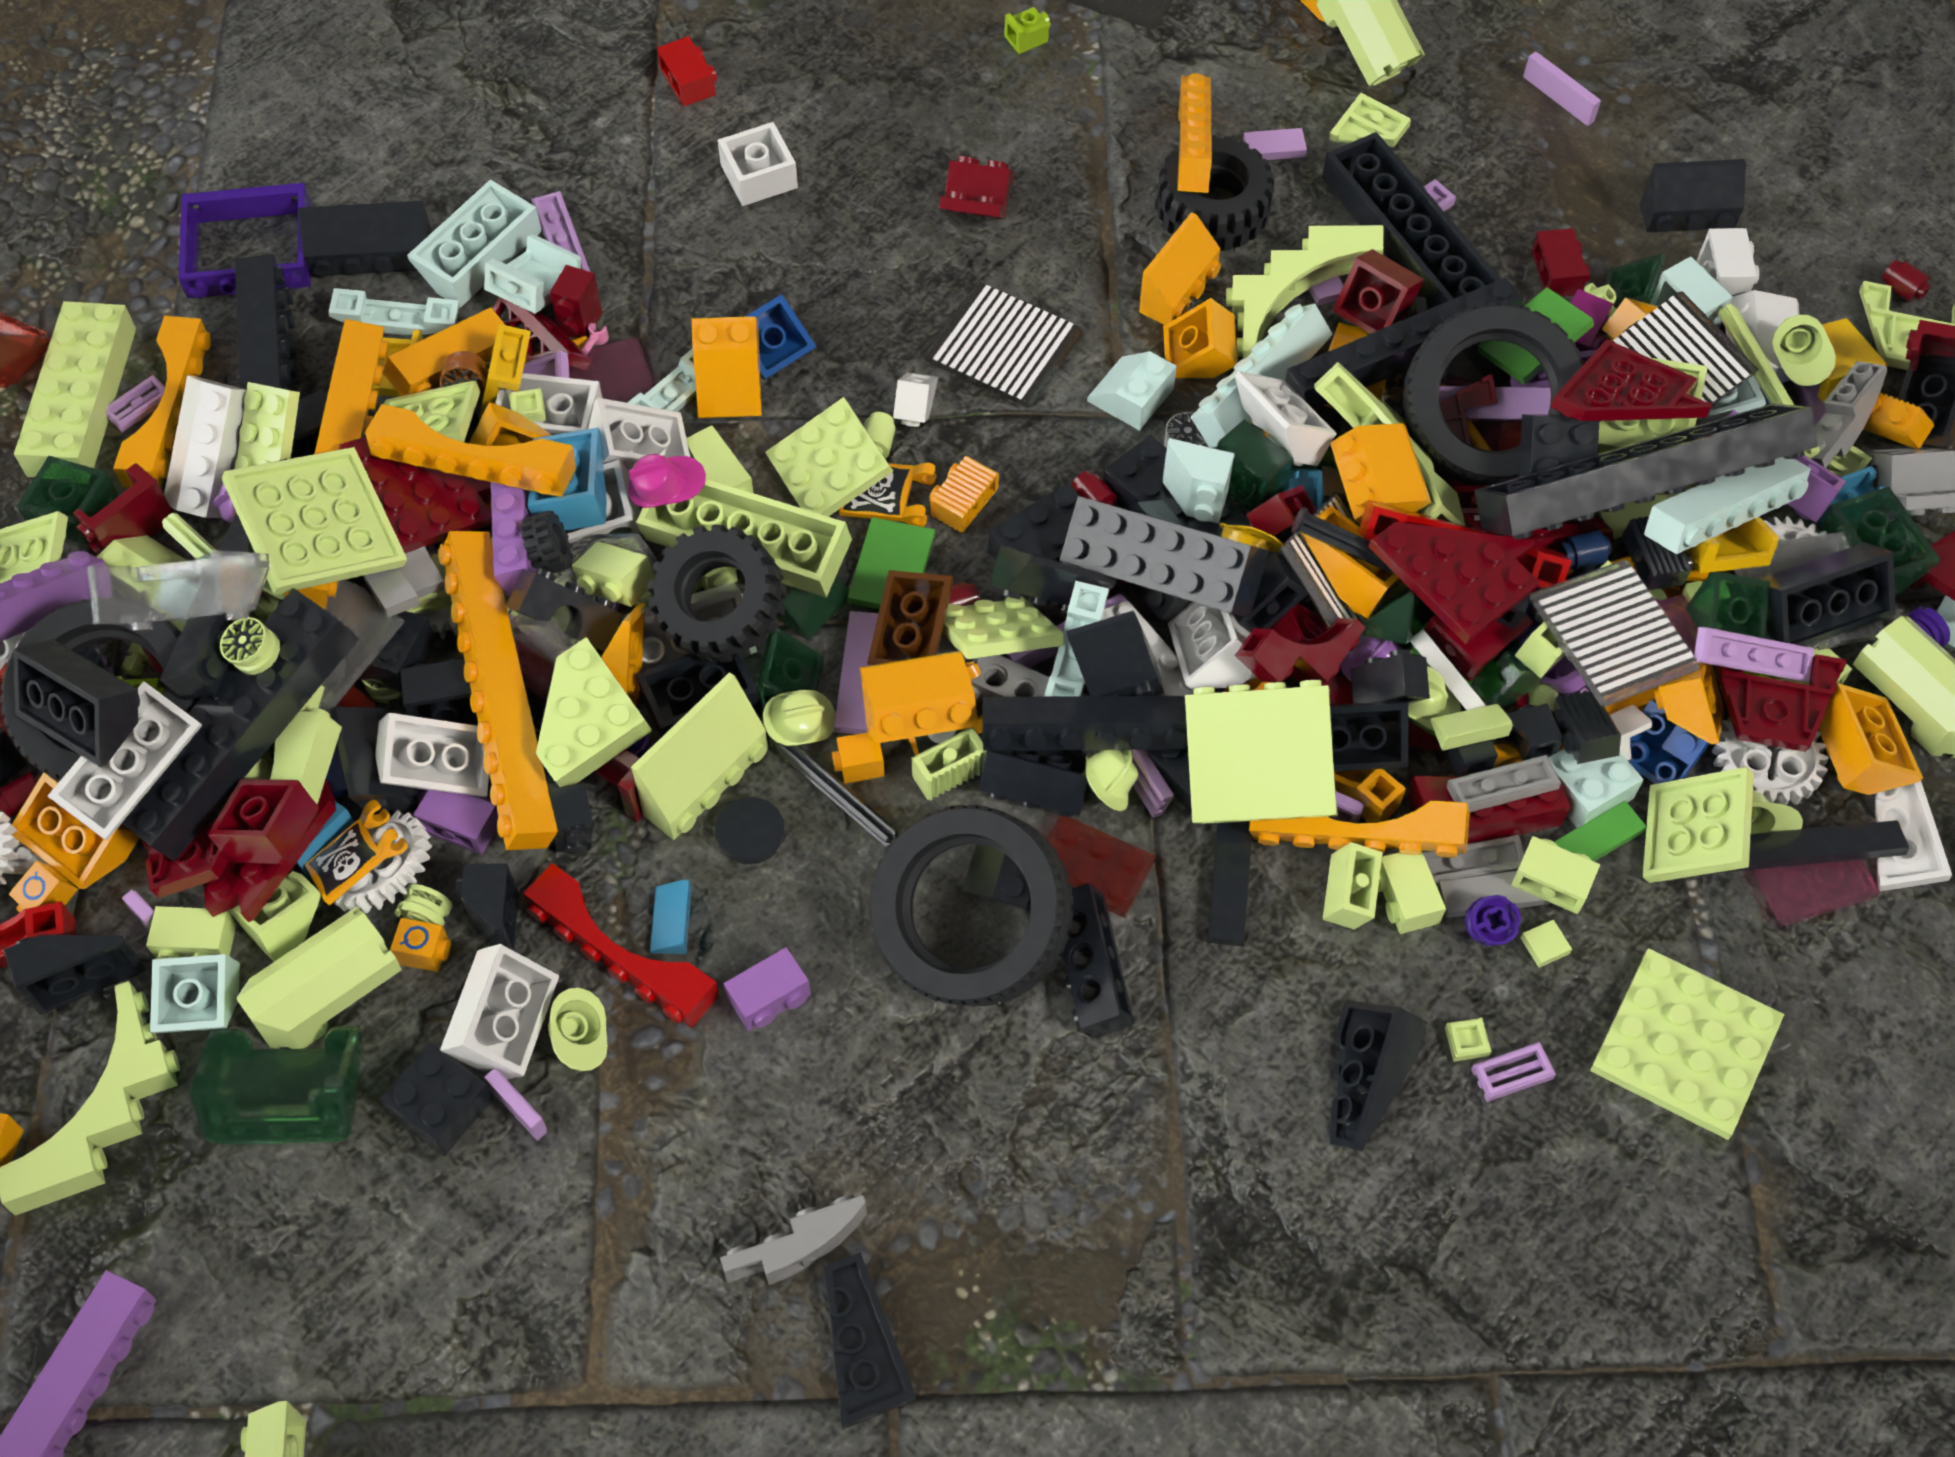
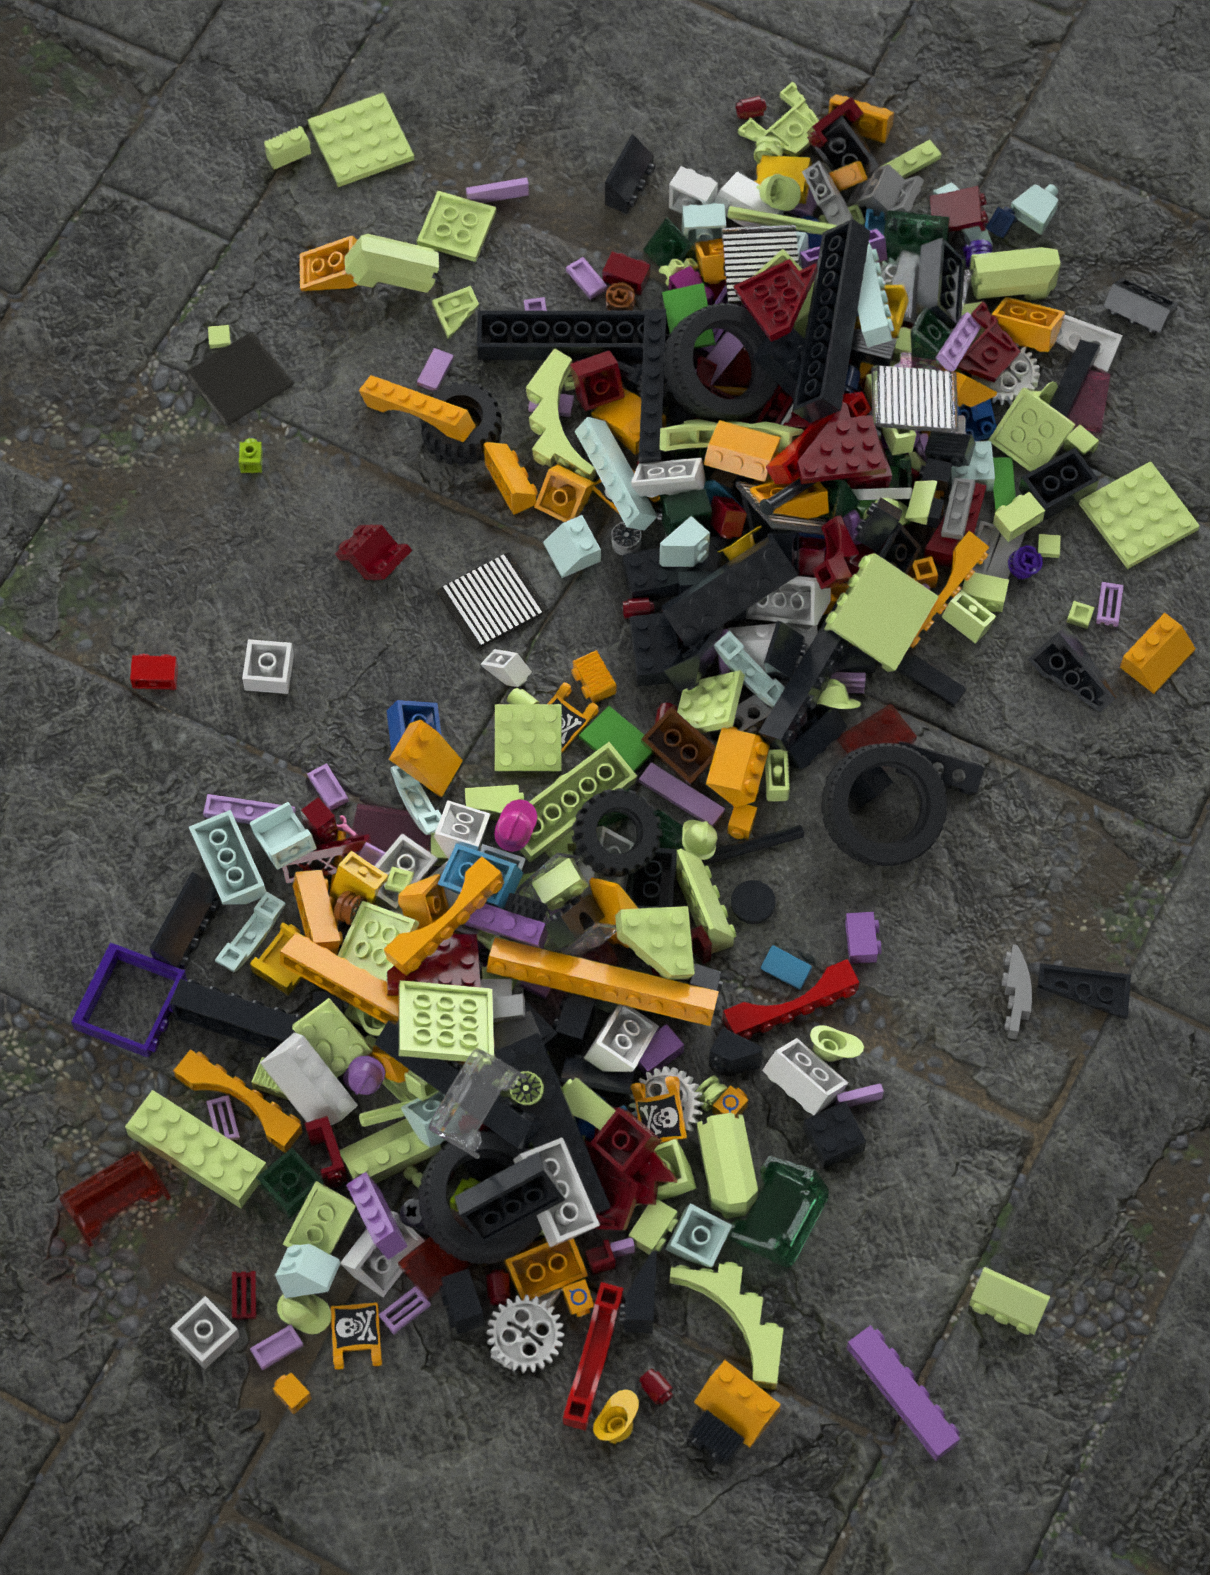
camera: 60 degrees left, 5 degrees up
none -> lavender tile [307,763,349,811]
none -> yellowish green plate [417,191,496,262]
none -> lavender tile [566,257,607,300]
none -> dark red panel [585,1239,615,1275]
none -> dark orange wheel [606,283,635,311]
none -> yellowish green wheel [753,136,784,163]
none -> black brick [1019,448,1099,522]
none -> yellowish green panel [1063,425,1099,455]
none -> light orange slope [1120,613,1196,694]

